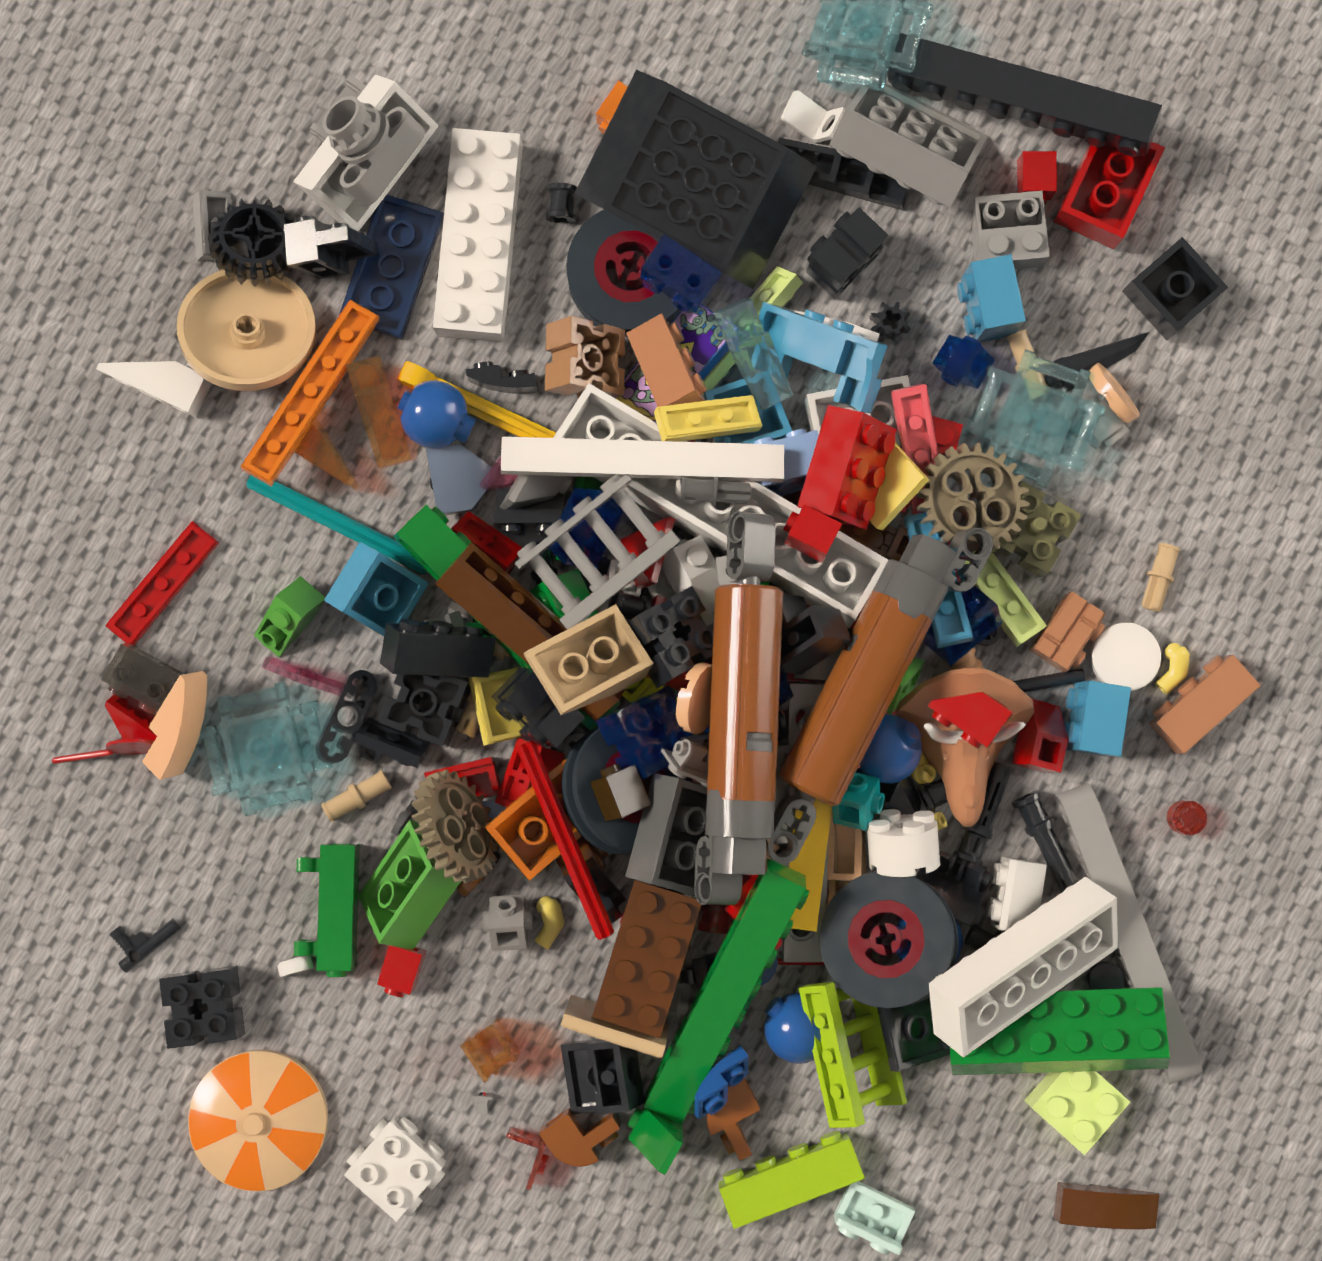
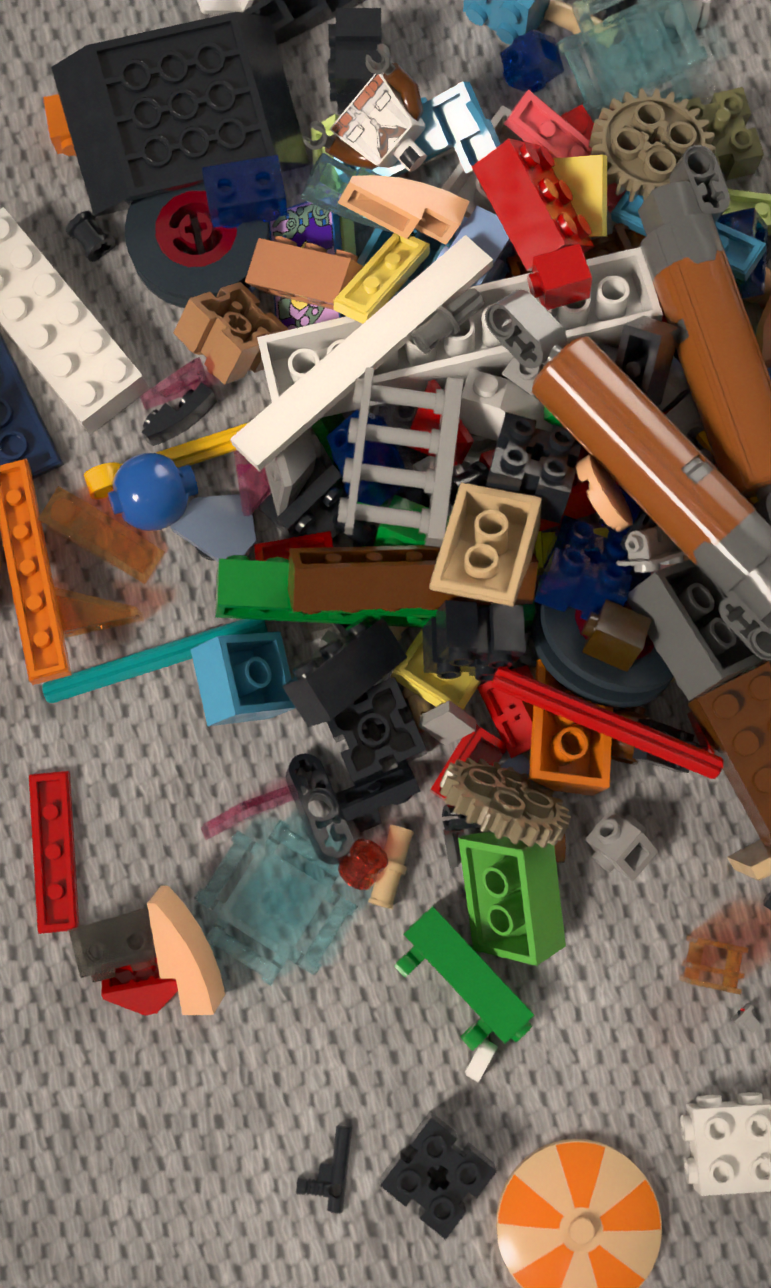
camera: 45 degrees left, 5 degrees down
red piece [52,739,154,764] -> none
bright green slope [254,576,325,657] -> none
red brick [377,945,427,997] -> none
light yellow arm [534,896,565,950] -> none
black gear [869,302,911,344] -> none
none -> clear pink tile [140,357,210,410]
none -> torso [303,44,427,172]
none -> light nougat slope [338,175,470,245]
none -> clear red wheel [338,838,389,890]
none -> light grey tile [419,700,476,746]

